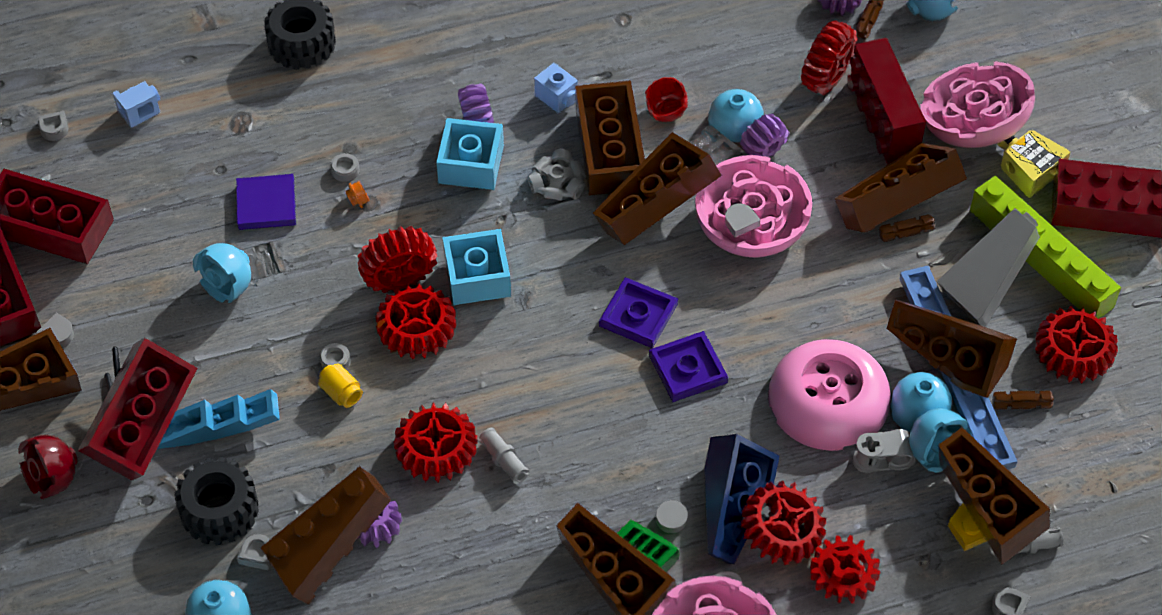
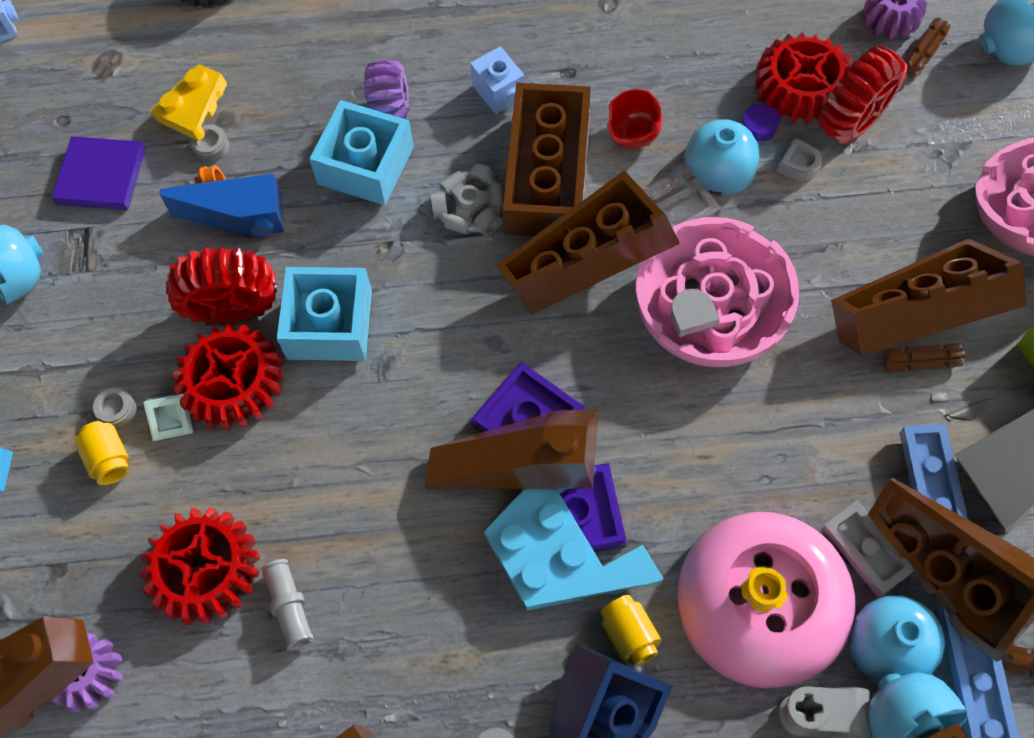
camera: 15 degrees right, 10 degrees up
medium lavender gear [740,114,789,157] -> none
dark red brick [847,37,926,164] -> none
none -> light aqua slope [143,393,194,441]
none -> yellow wing [150,64,227,142]
none -> blue slope [160,173,284,237]
none -> reddish brown wedge [424,410,599,489]
none -> medium azure wing [484,467,664,611]
none -> yellow brick [600,595,662,666]
none -> yellow plate [741,567,787,613]
none -> dark purple tile [742,103,781,141]
none -> red gear [754,31,851,125]
none -> light grey tile [776,138,822,182]
none -> light grey plate [821,500,915,598]

